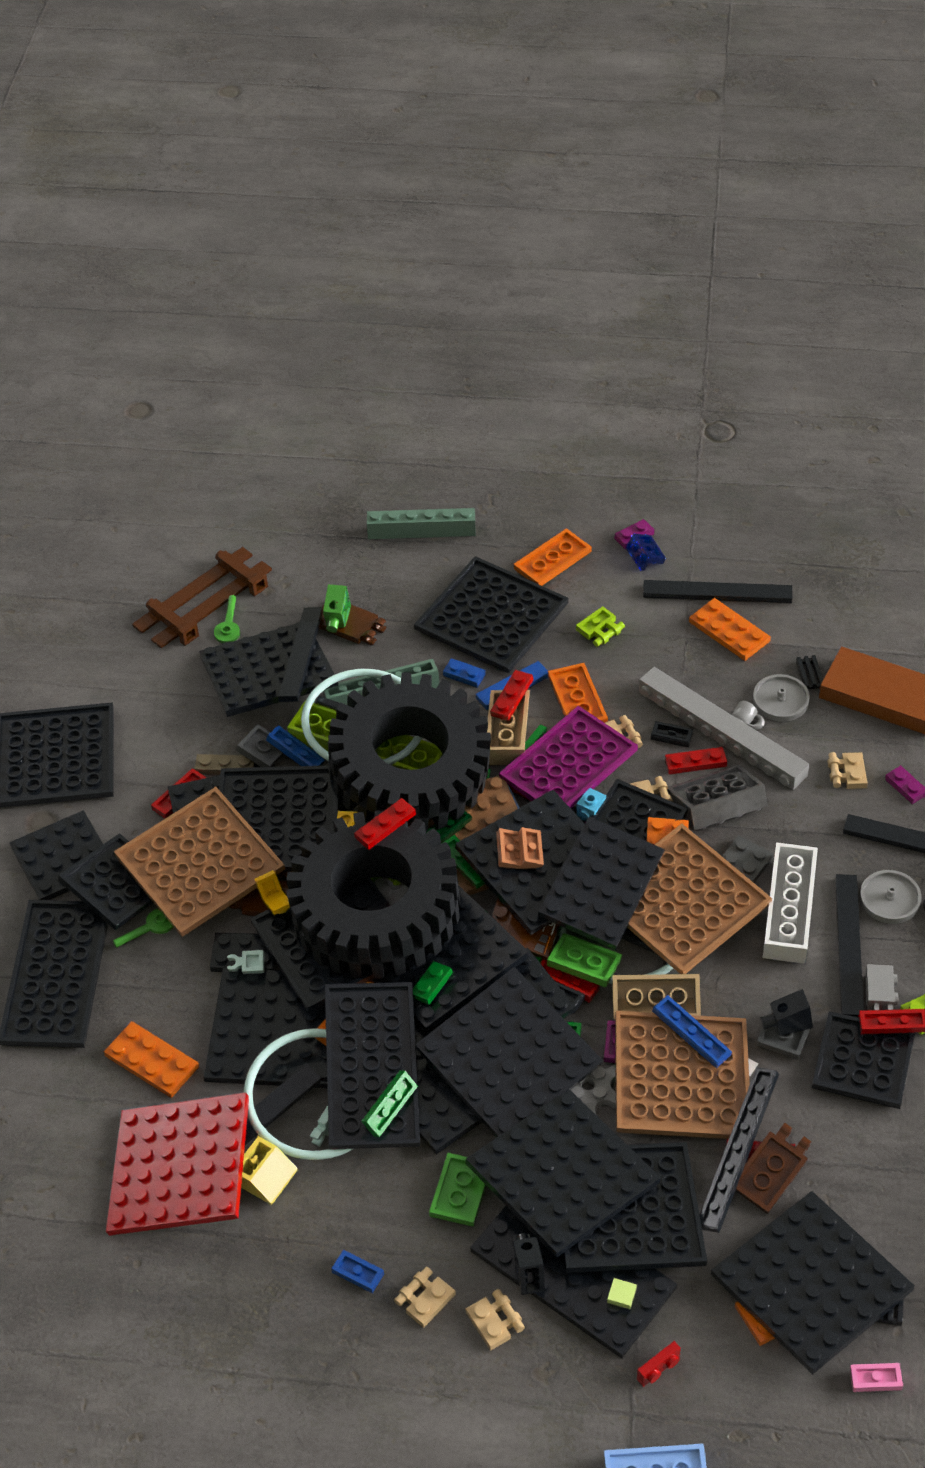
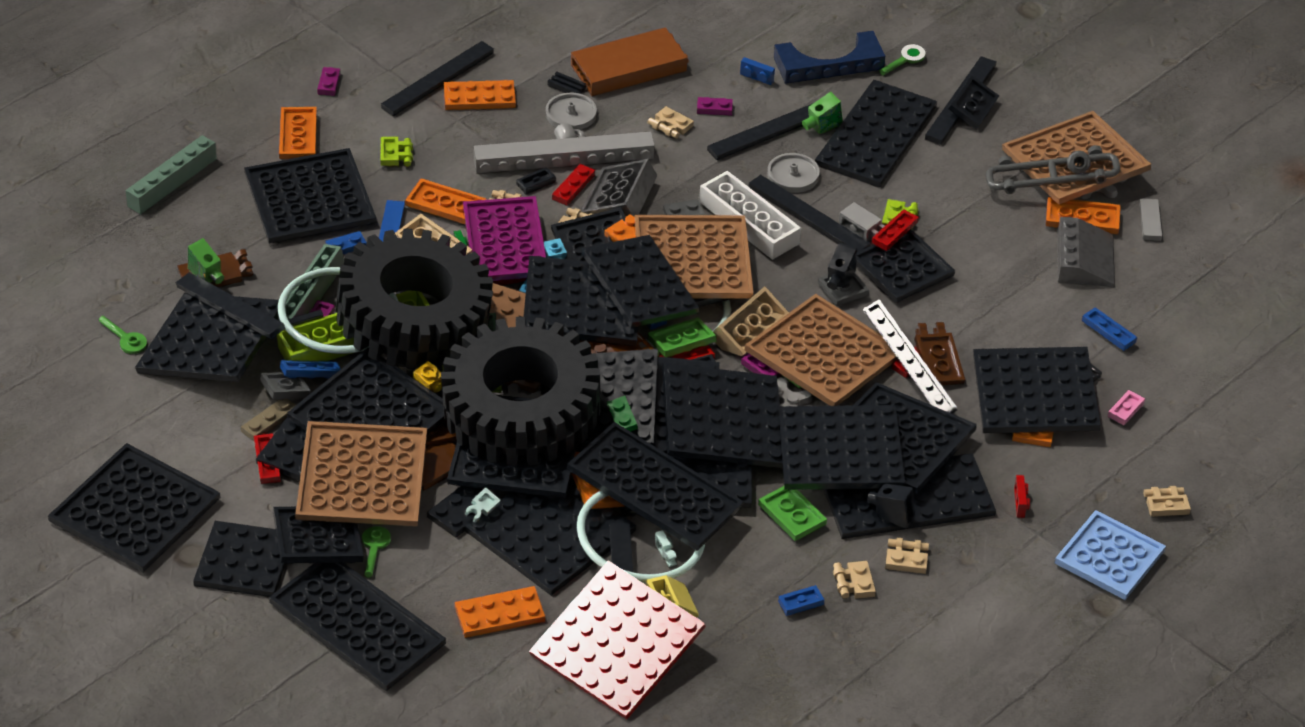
camera: 55 degrees left, 5 degrees down
reddish brown fence [132,547,272,648] -> none
yellow bracket [254,870,290,915] -> none
red plate [354,798,416,850] -> none
plate [361,1070,418,1137] -> none
red plate [490,670,533,721] -> none
nougat slope [496,827,544,869] -> none
yellowish green tile [607,1278,637,1309] -> none
clear blue bracket [626,534,666,571] -> none
blue tile [652,995,732,1069] -> none

